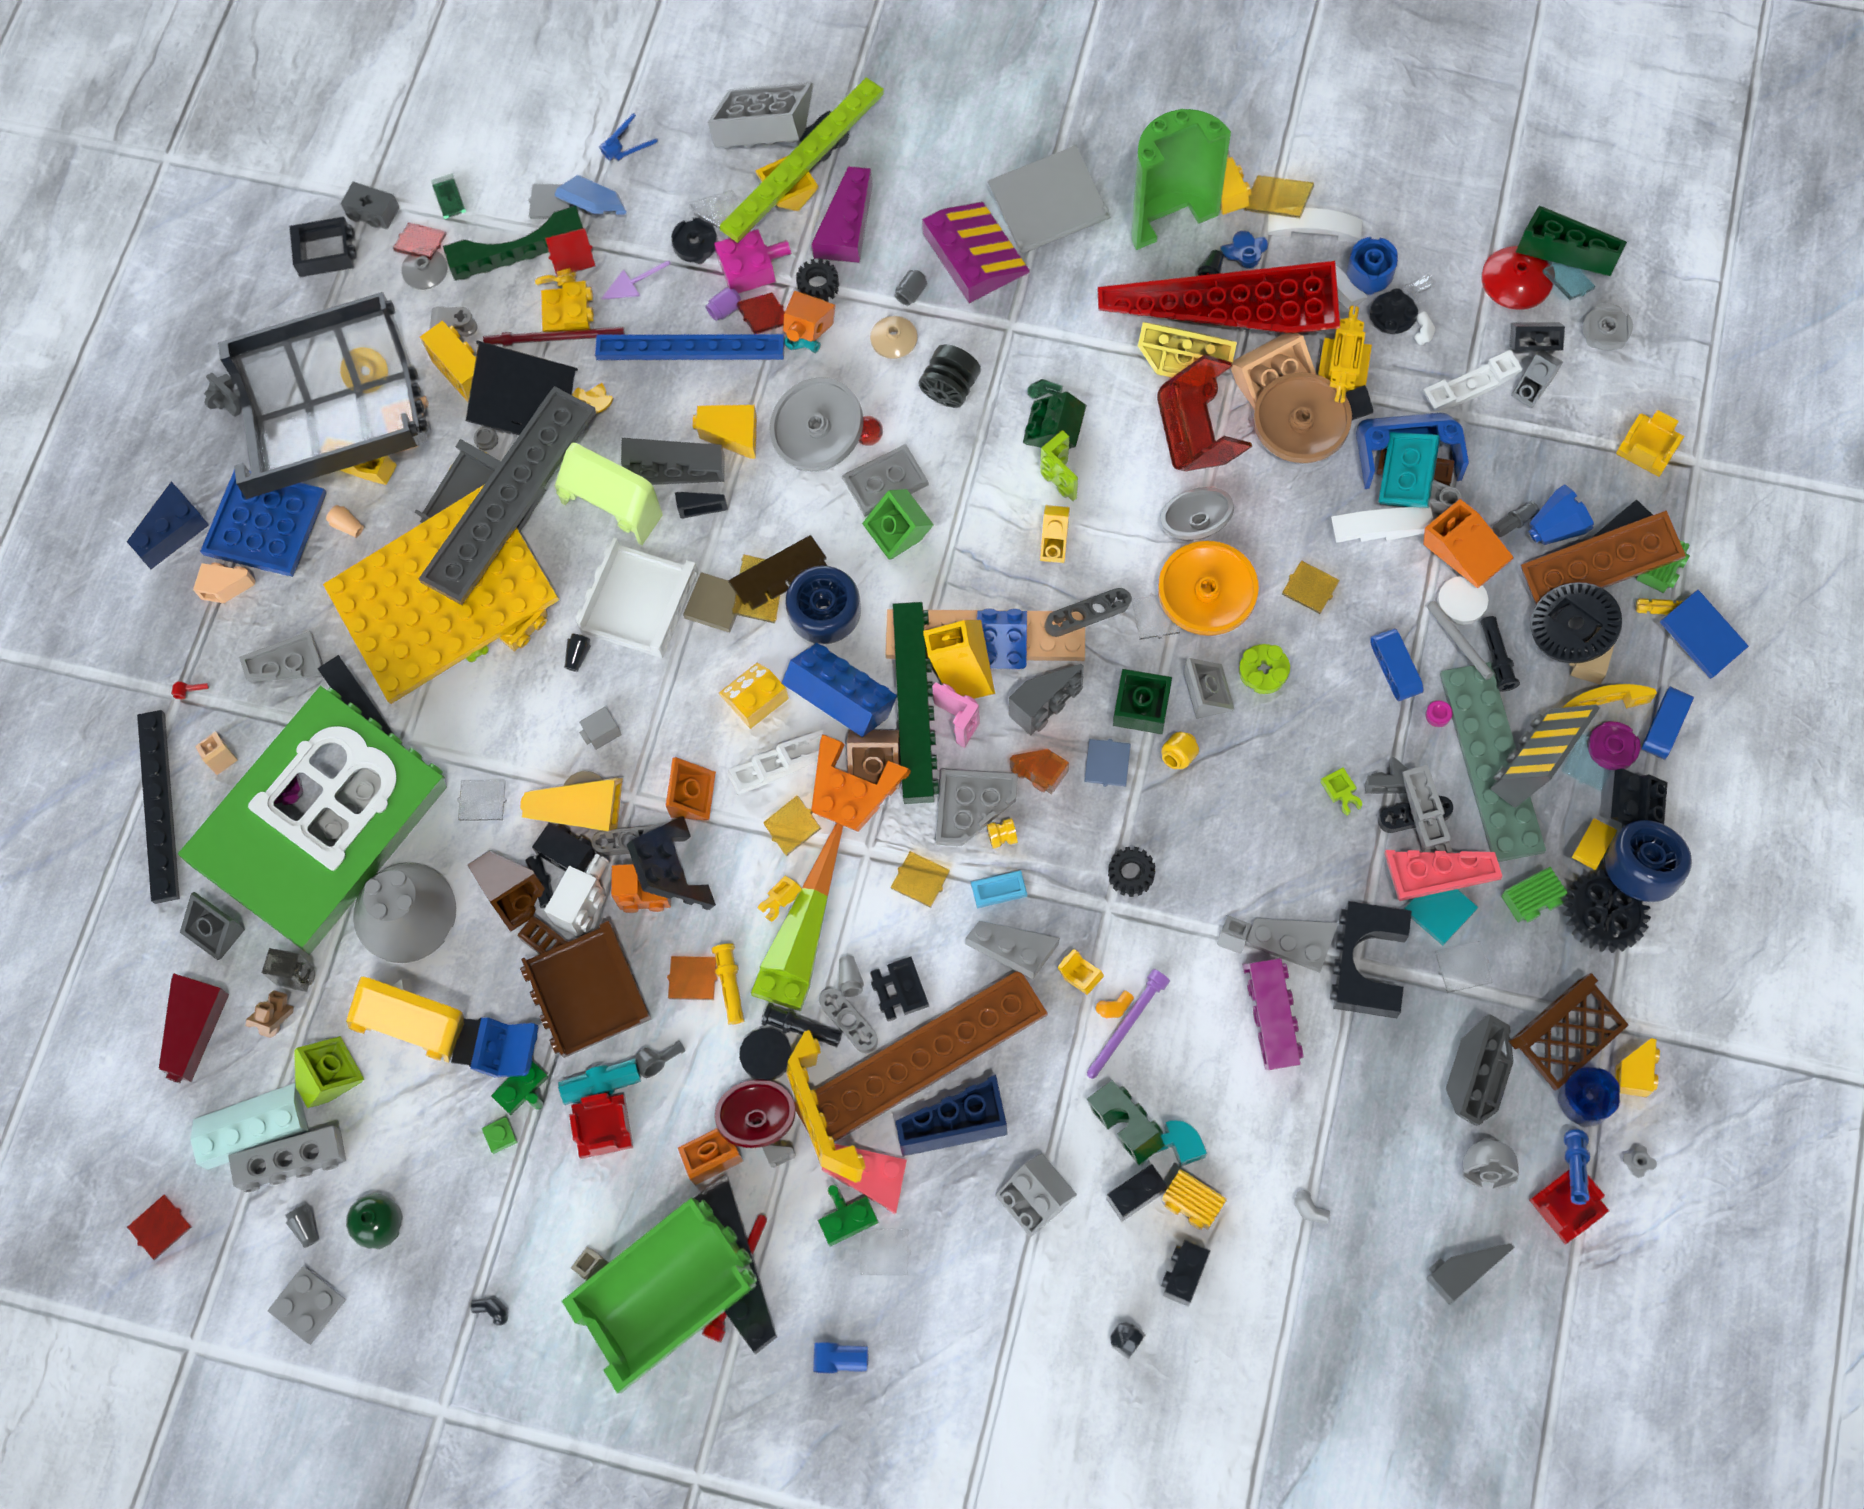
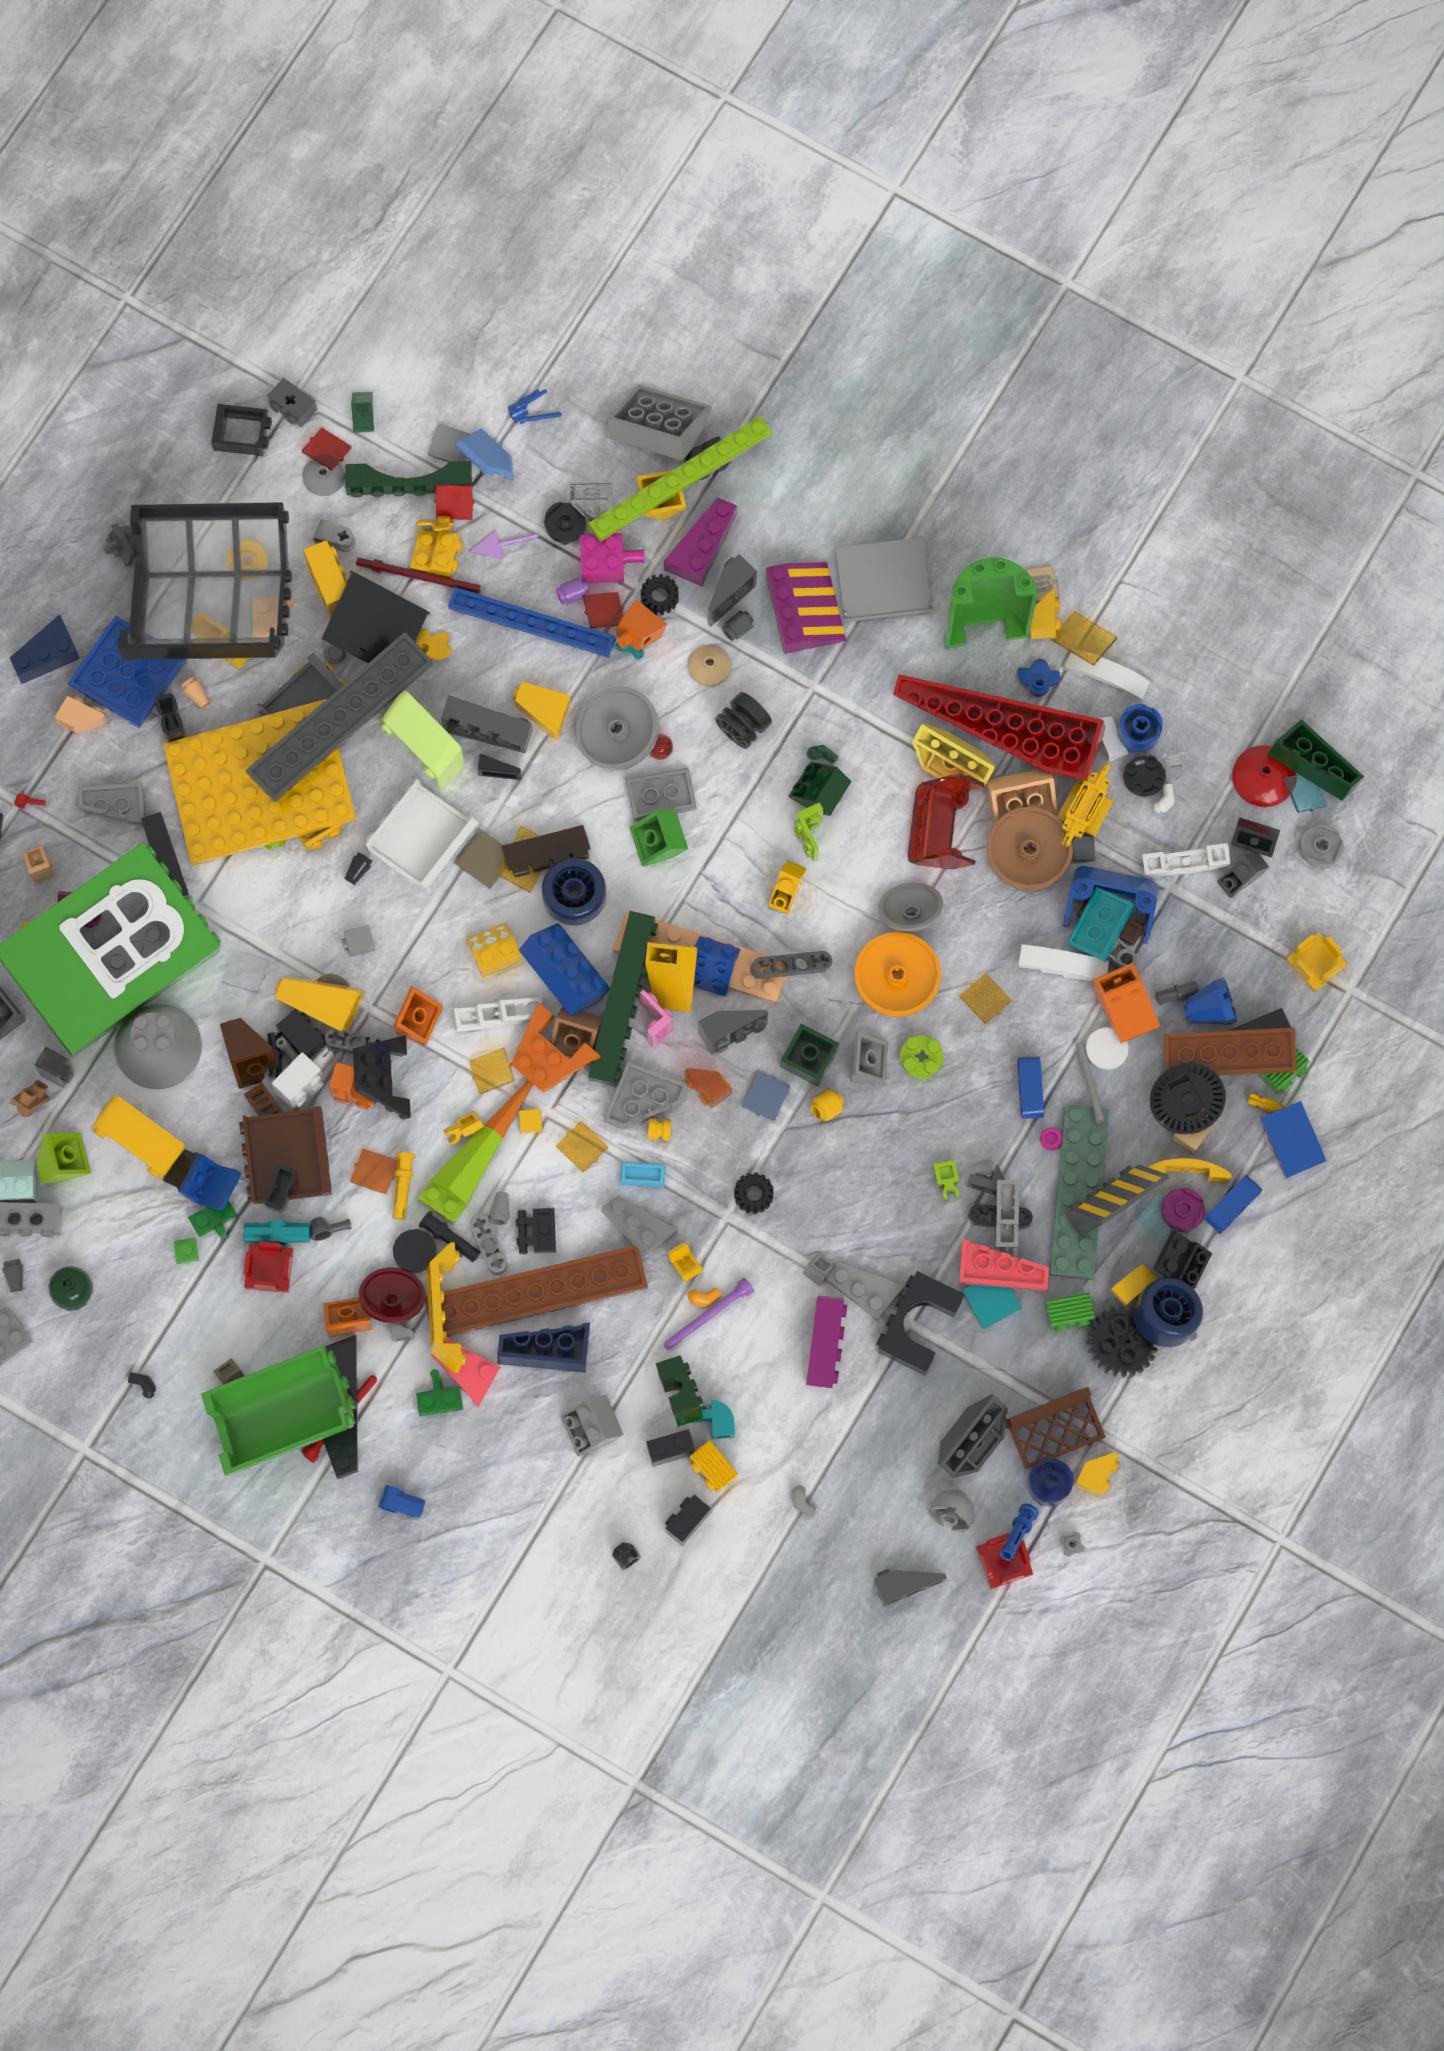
camera: 10 degrees right, 5 degrees up
black cone [1198,250,1224,276] -> none
black pin [1480,616,1520,692] -> none
none -> black brick [155,693,186,742]
none -> black brick [265,1164,297,1213]
none -> light grey arm [276,1038,299,1065]
none -> yellow tile [519,1109,543,1134]
none -> dark grey slope [708,554,757,627]

